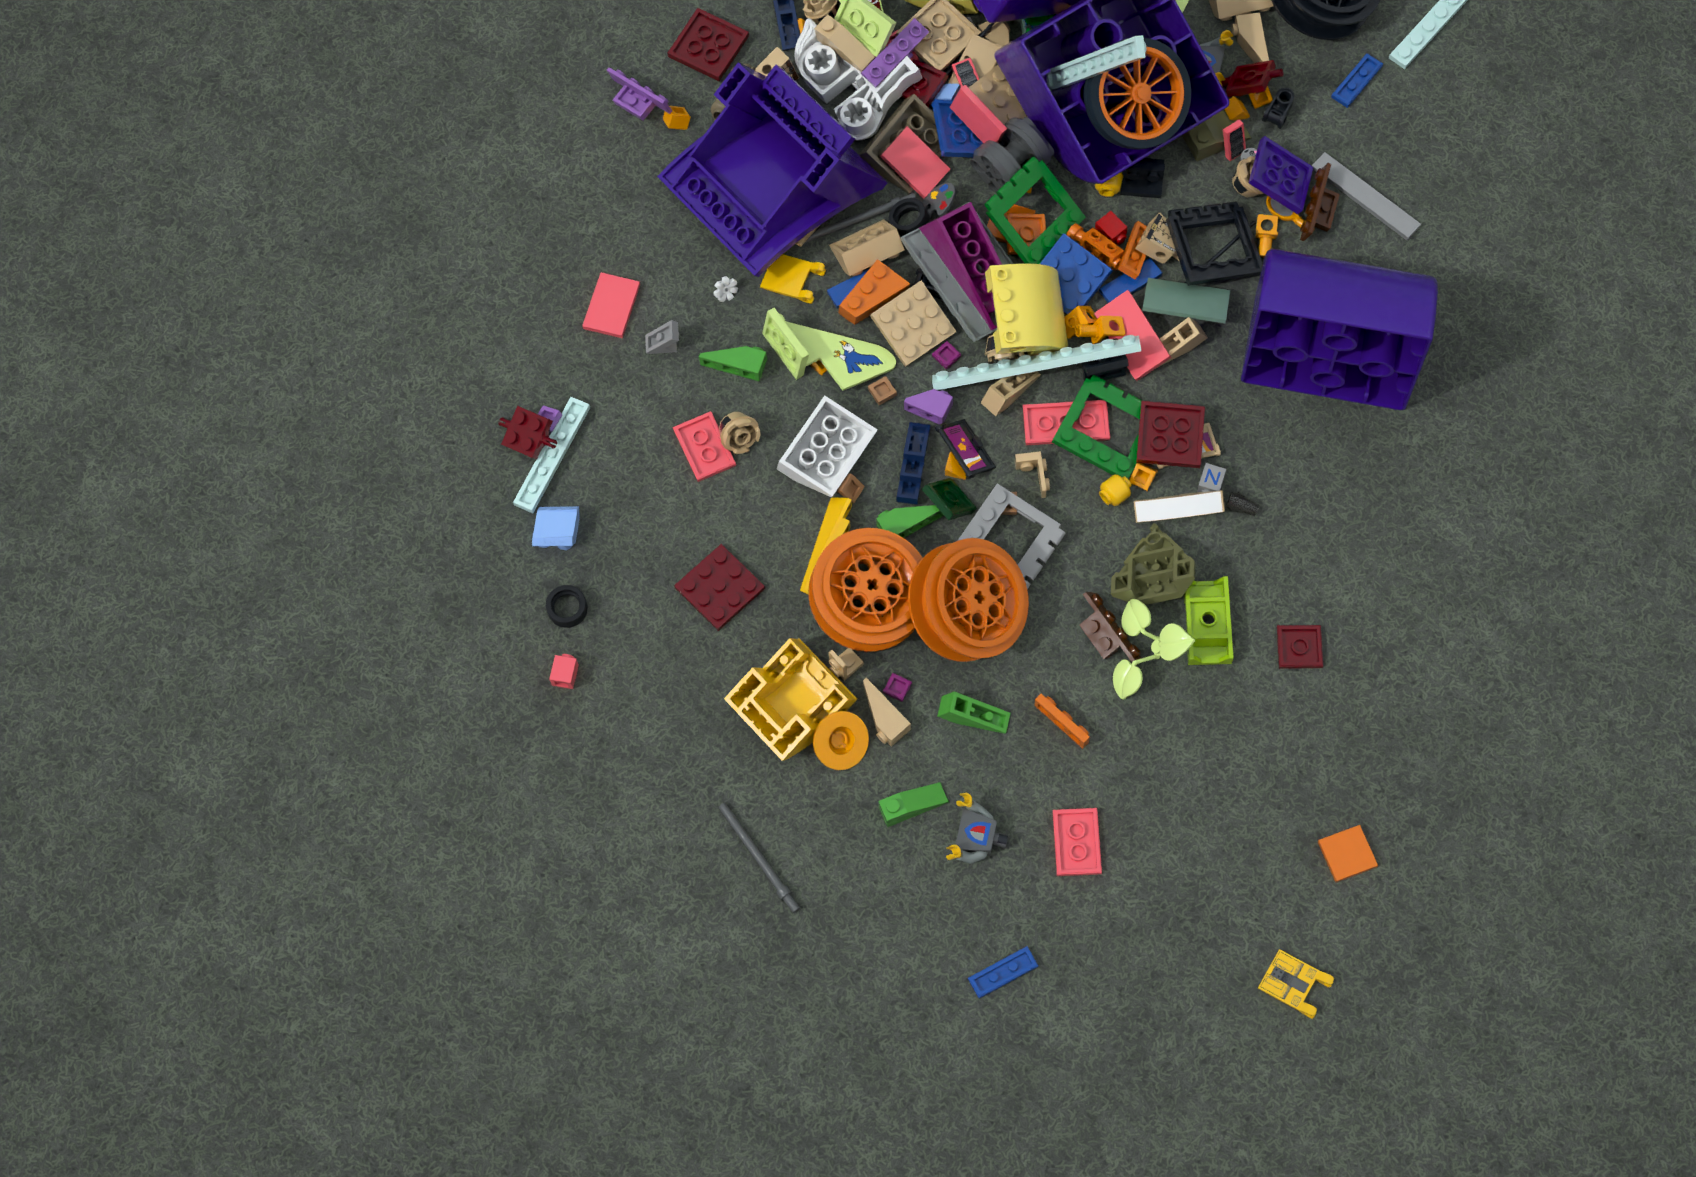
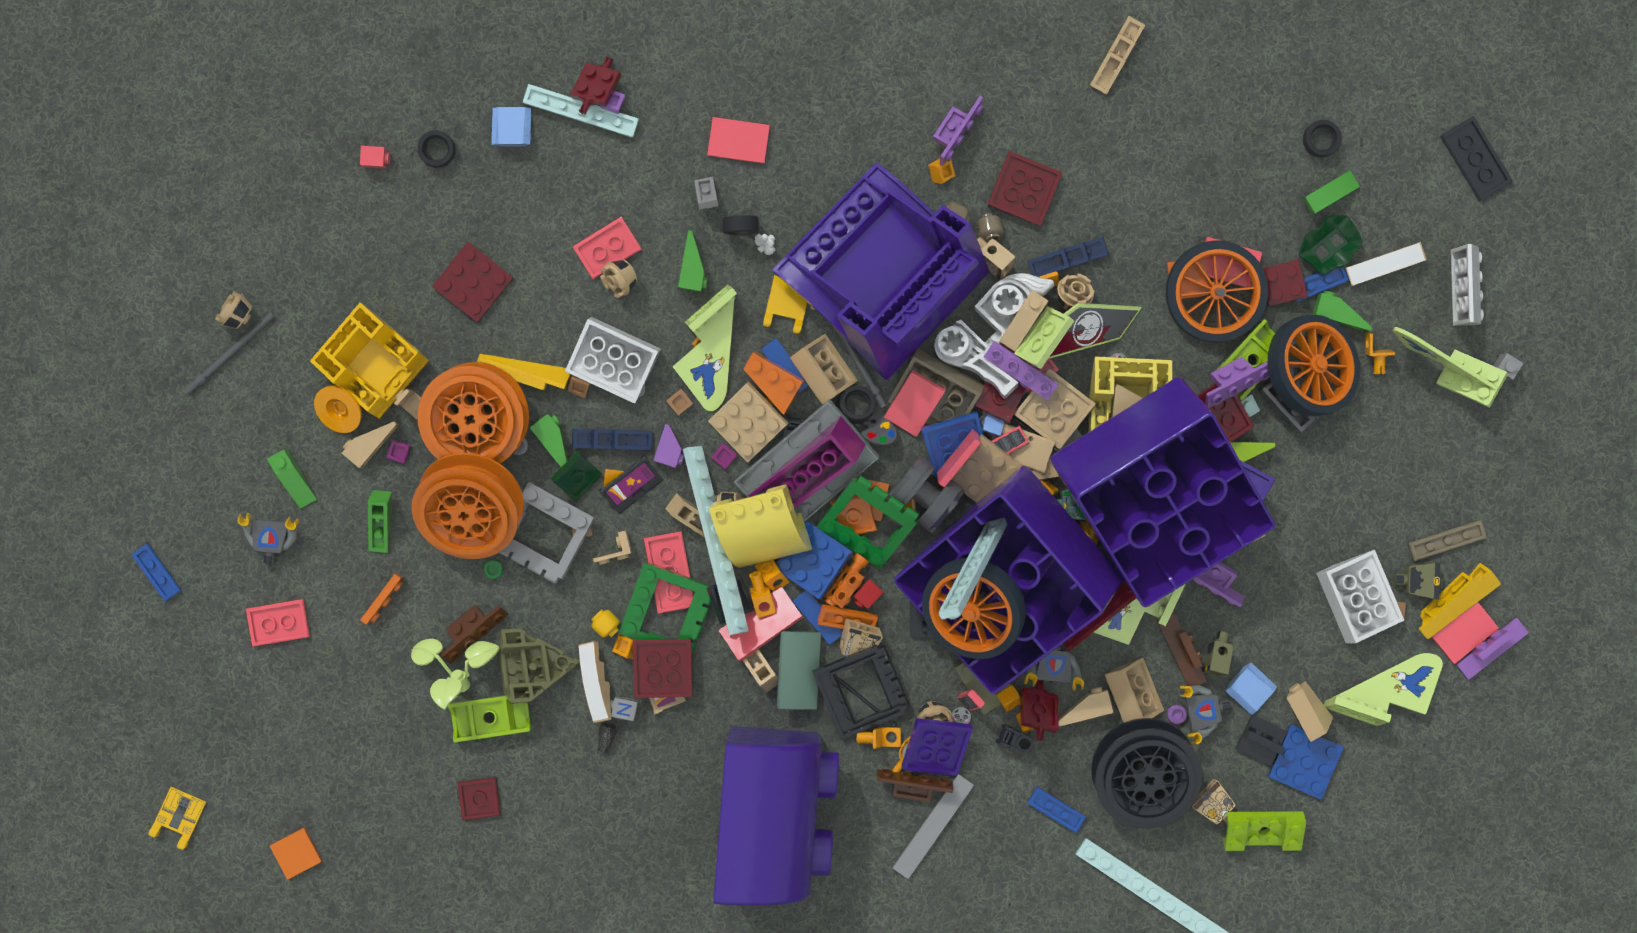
camera: 75 degrees right, 20 degrees up
none -> tan cone [215,291,252,329]
none -> green tile [483,560,503,579]
none -> black tyre [722,215,759,235]

